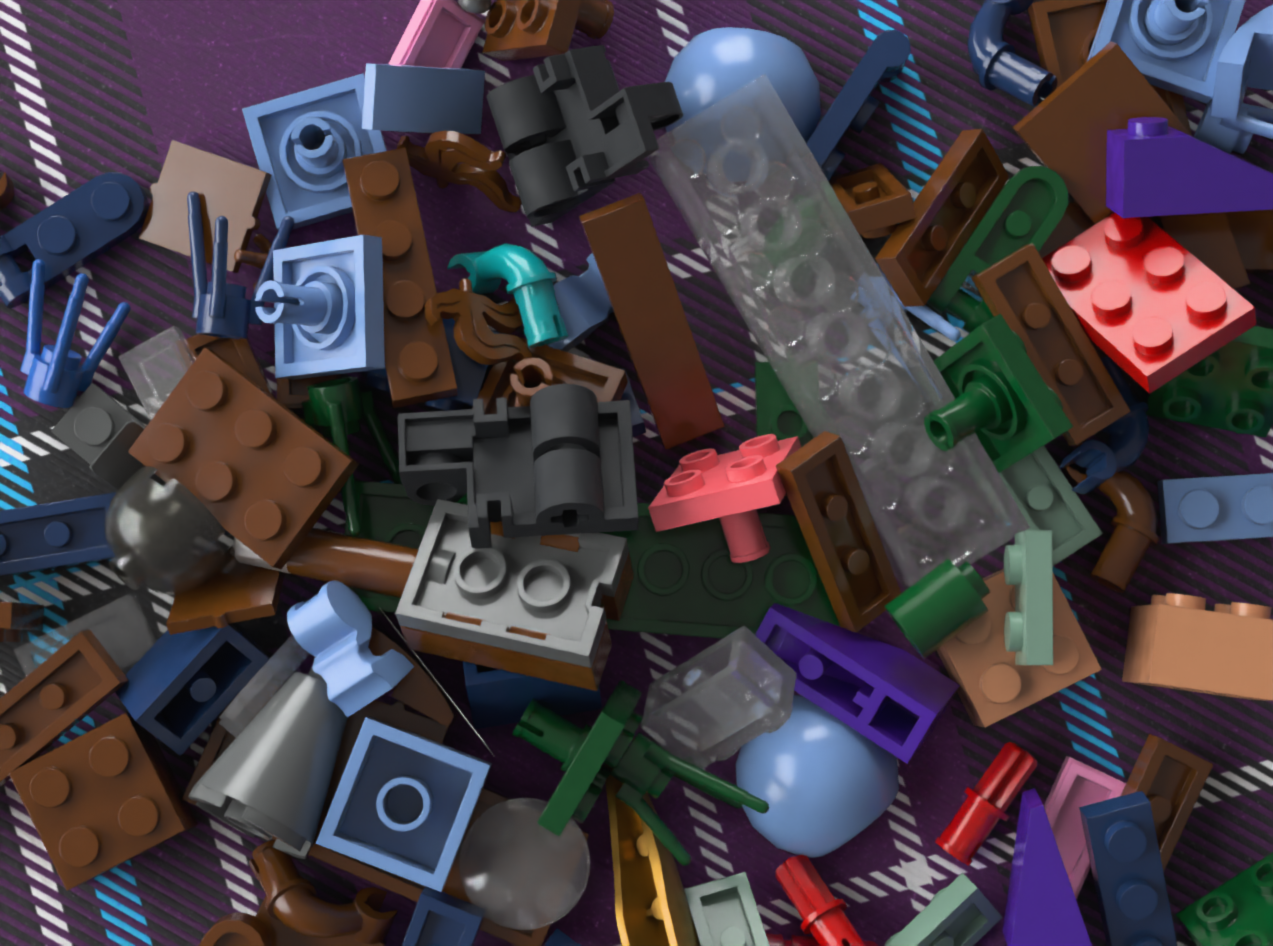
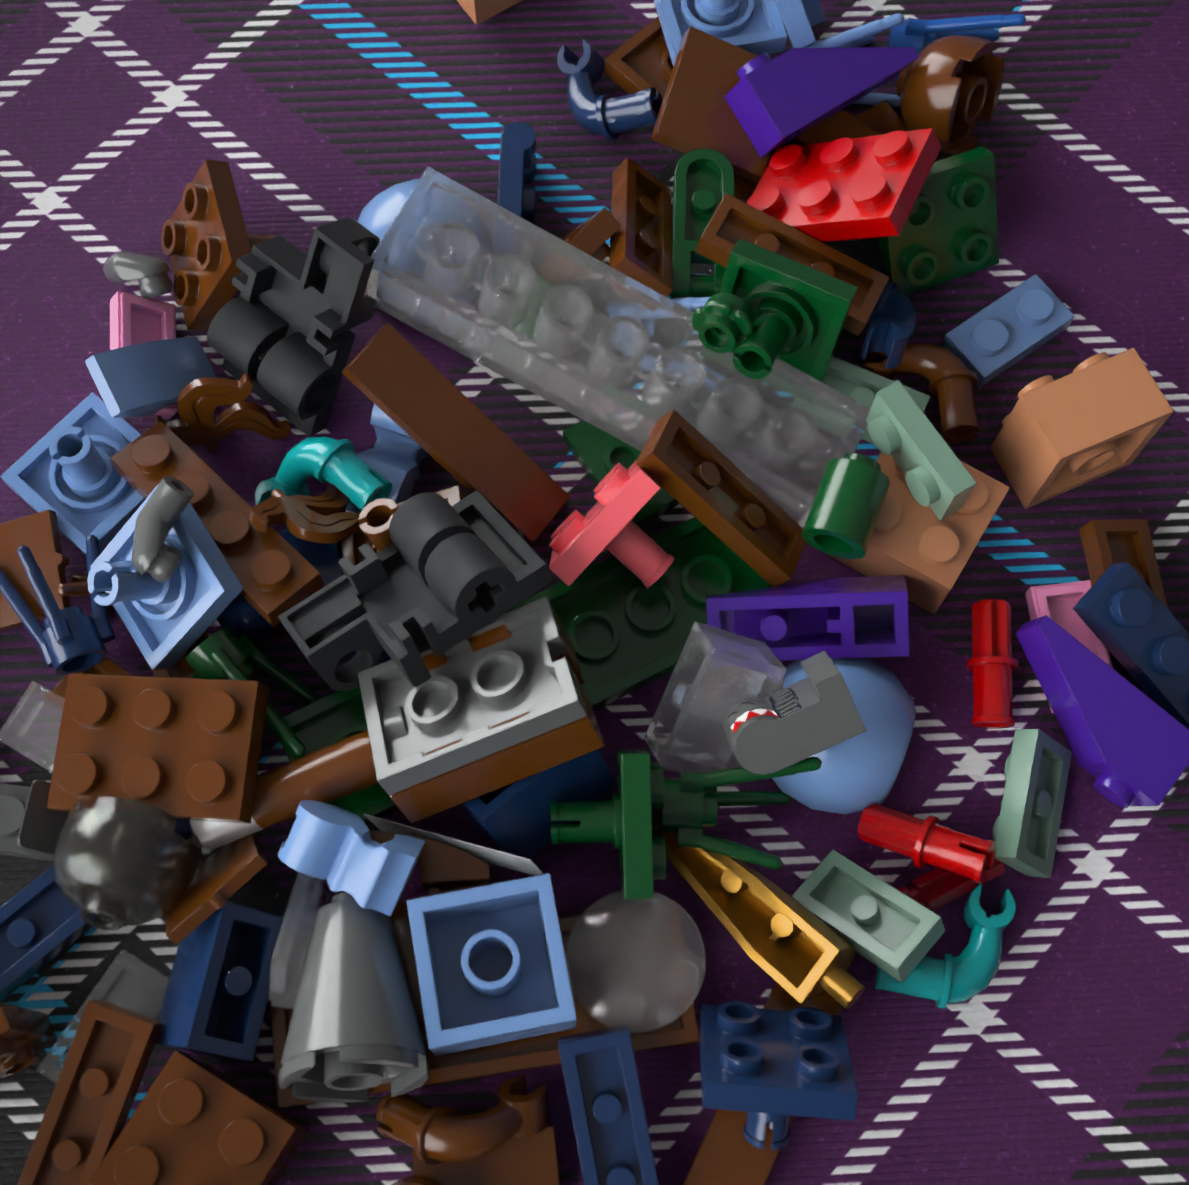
camera: 30 degrees left, 15 degrees down
none -> dark grey arm [131,476,194,582]
none -> dark green plate [692,293,754,353]
none -> dark grey leg [723,650,866,775]

